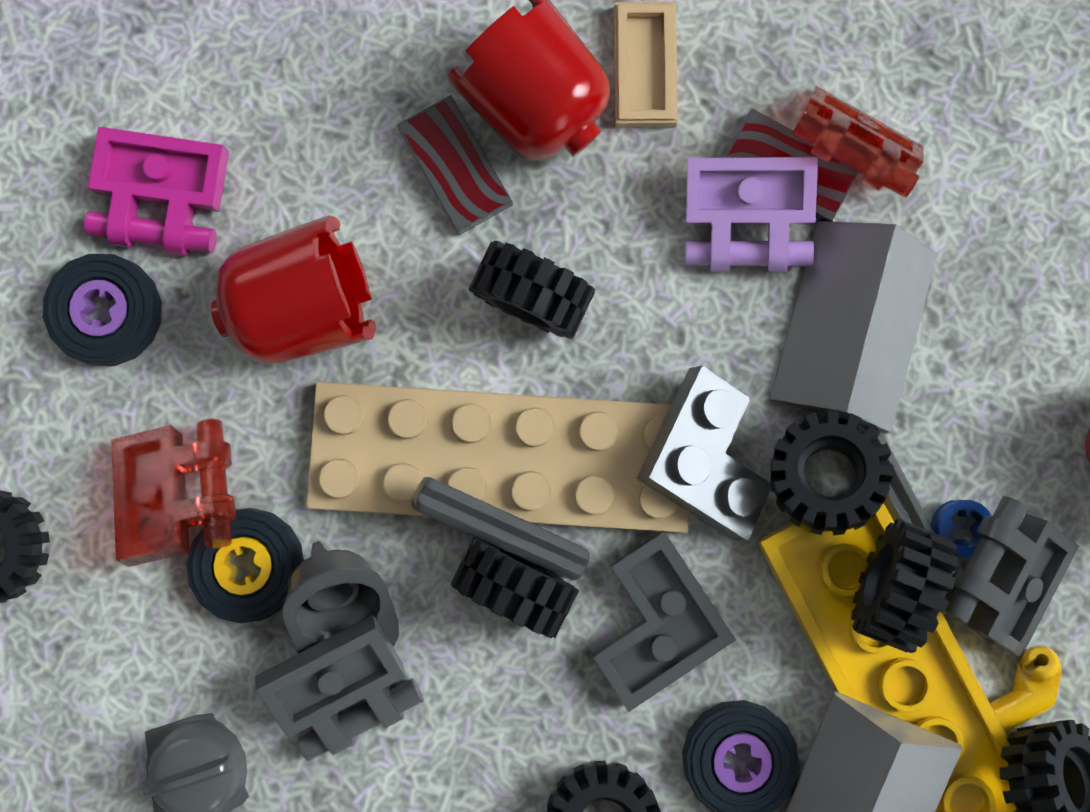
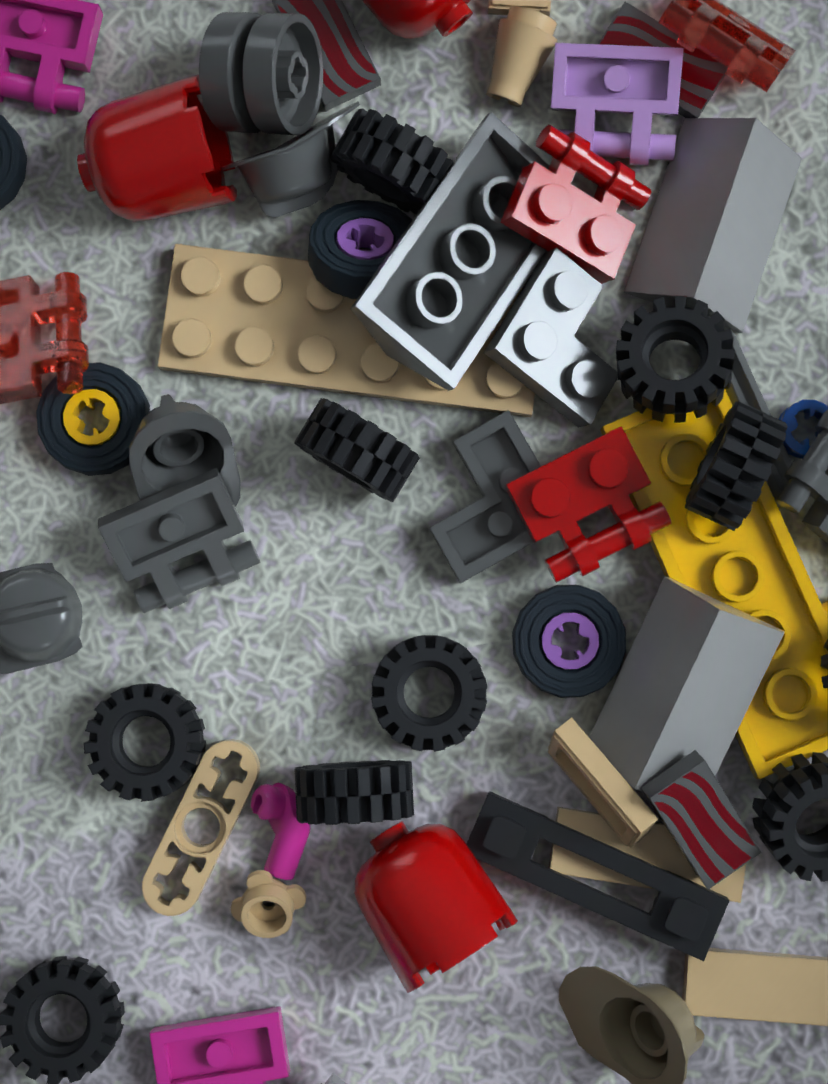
camera: 15 degrees right, 0 degrees up
dark grey axle [411,477,590,580] -> none
none -> dark grey wheel [199,12,323,135]
none -> dark grey piece [222,101,360,218]
none -> black bush [308,200,412,299]
none -> dark grey slope [350,112,550,391]
none -> tan cone [486,6,558,107]
none -> plate [500,124,651,284]
none -> red plate [505,426,672,583]

